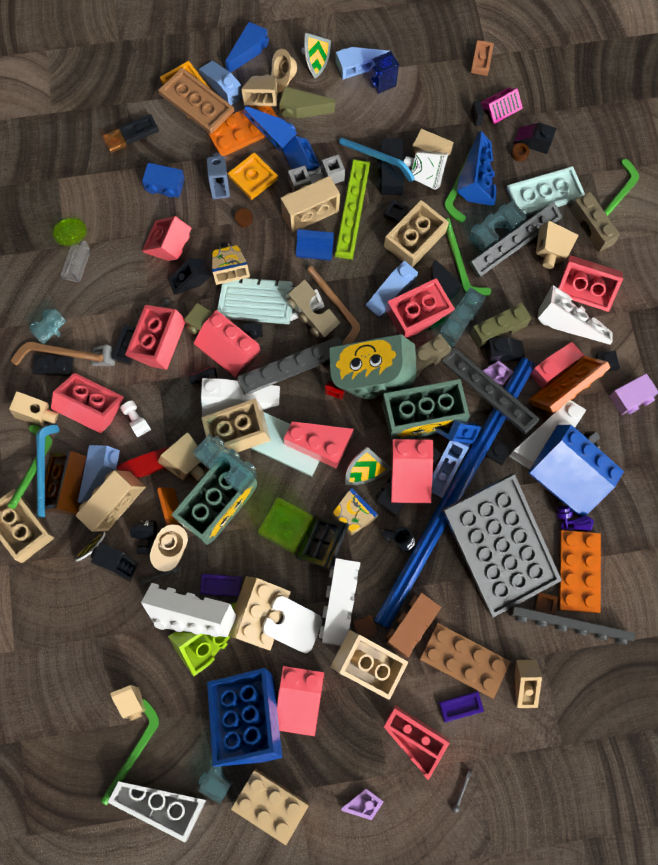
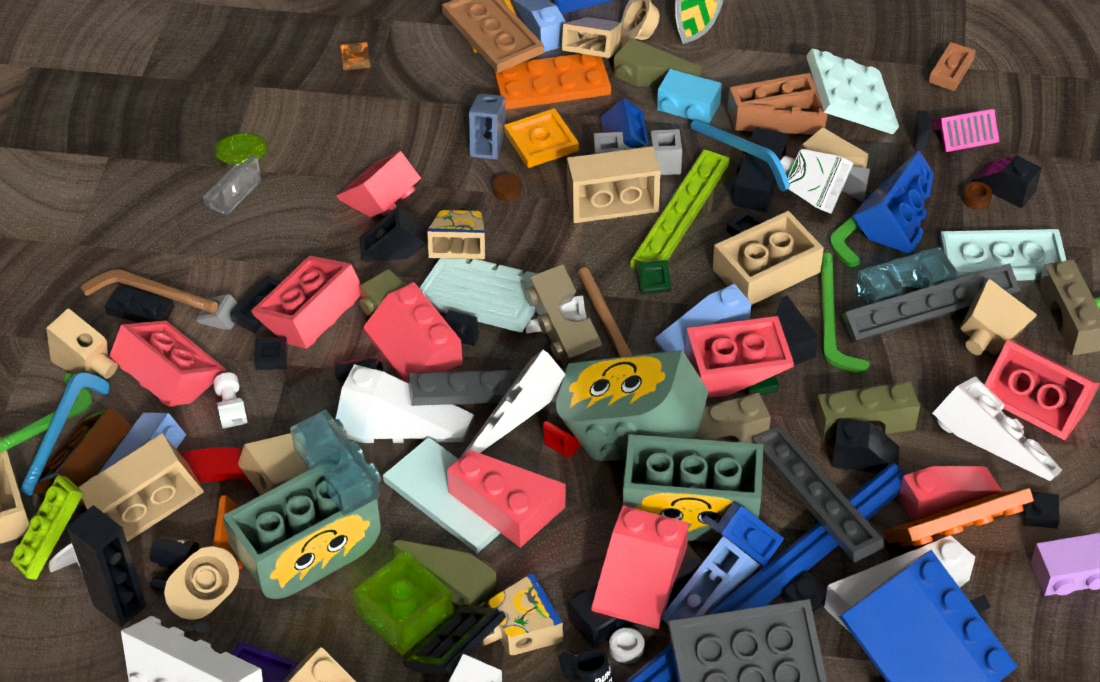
camera: 20 degrees right, 25 degrees down
clear light blue hips [30,308,66,344] -> none
black plate [119,114,159,145] -> none
blue brick [142,163,185,198] -> none
tan brick [201,398,271,459] -> none
blue slope [242,106,297,152] -> none
blue panel [296,229,334,260] -> none
light blue slope [336,47,391,79] -> none
shield [345,447,391,485] -> none
clear blue brick [369,51,399,94] -> none
clear light blue arch [439,287,486,348] -> none
lavender piece [483,361,513,387] -> none
none -> lime tile [11,475,84,580]
none -> black plate [254,337,288,370]
none -> olive slope [393,539,497,608]
none -> white wedge [459,350,566,459]
none -> white tile [609,627,644,664]
none -> dark green tile [637,260,672,295]
none -> medium azure brick [657,69,722,124]
none -> nougat wedge [727,73,828,135]
none -> light aqua plate [806,48,899,134]
none -> light grey slope [842,166,870,202]

